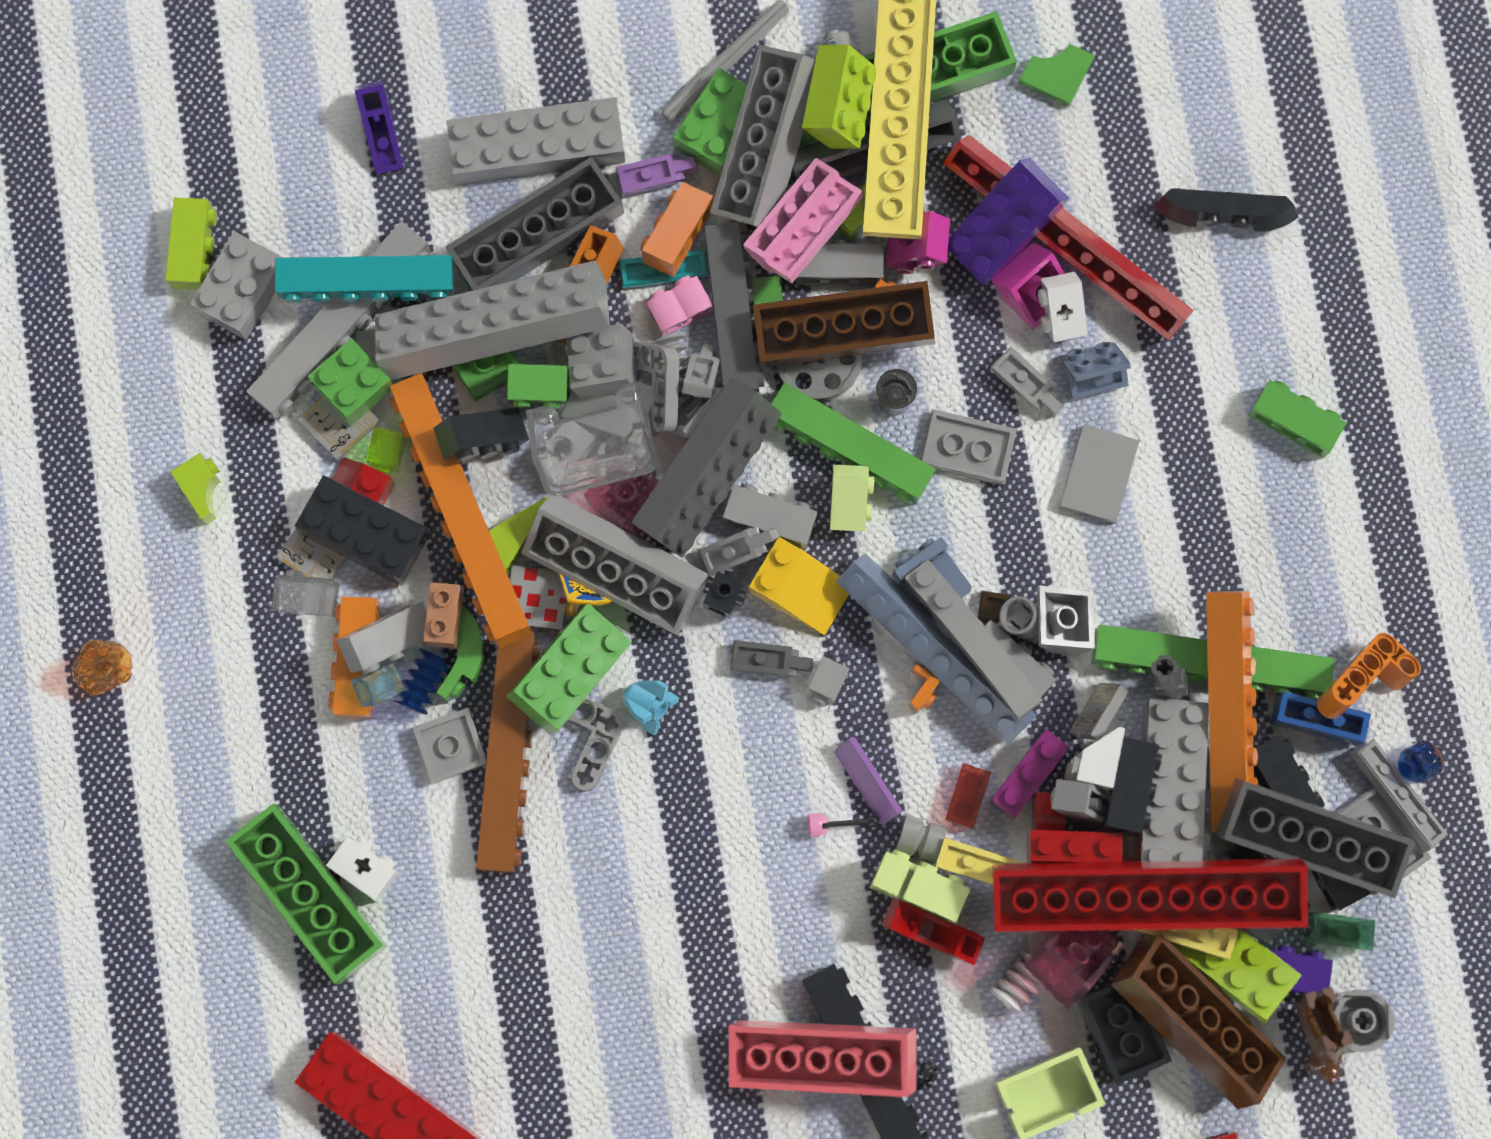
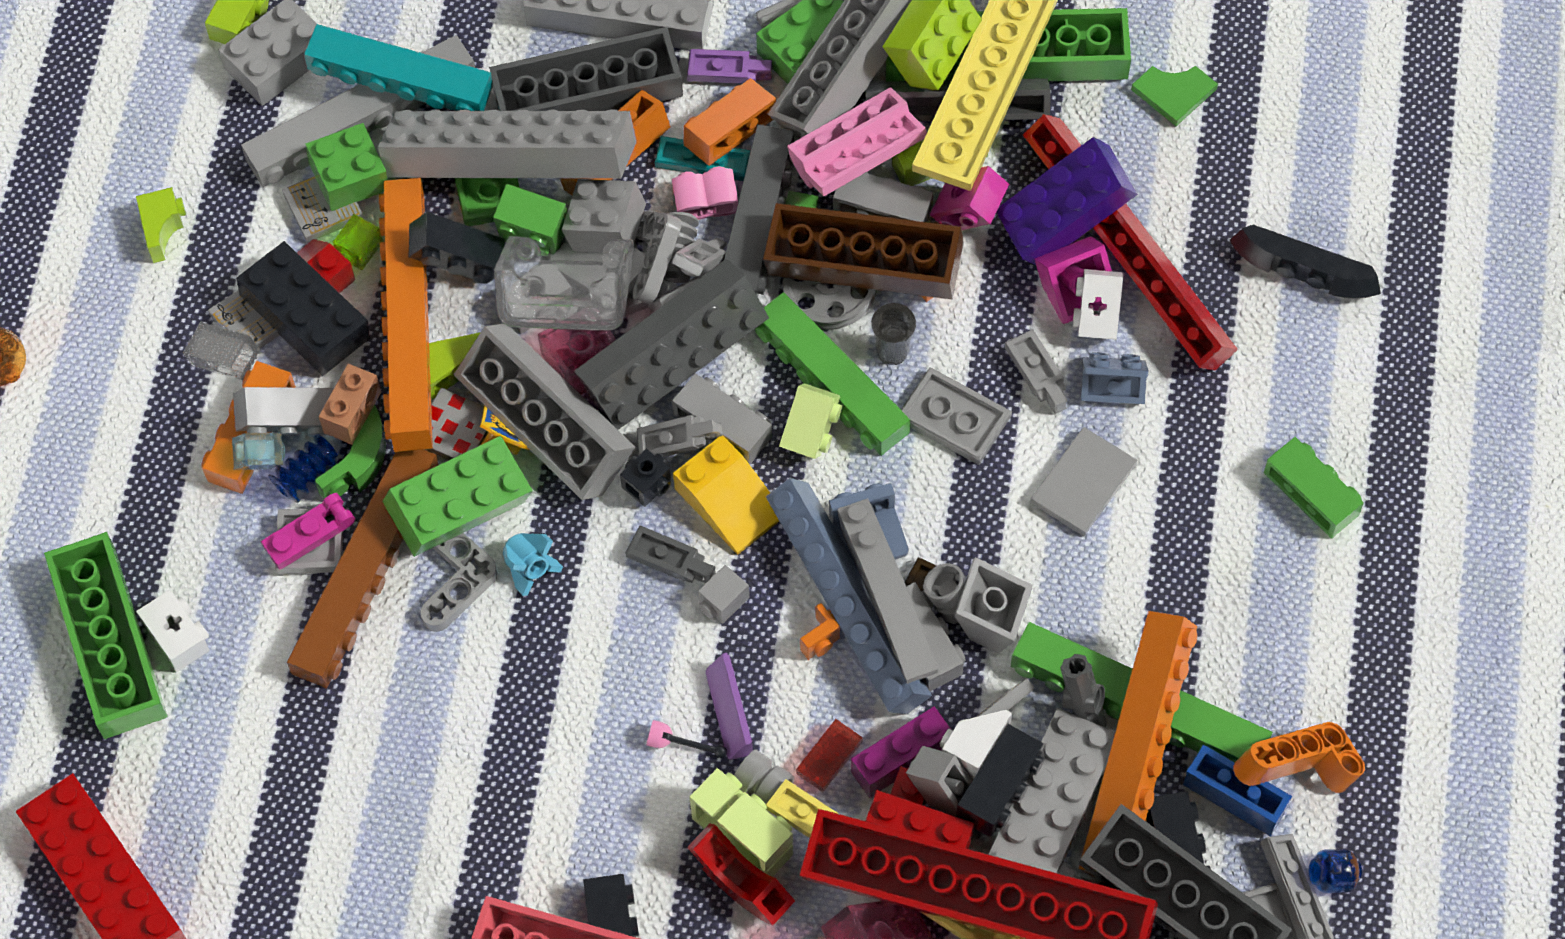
camera: 20 degrees right, 15 degrees down
none -> dark pink plate [261,493,356,570]

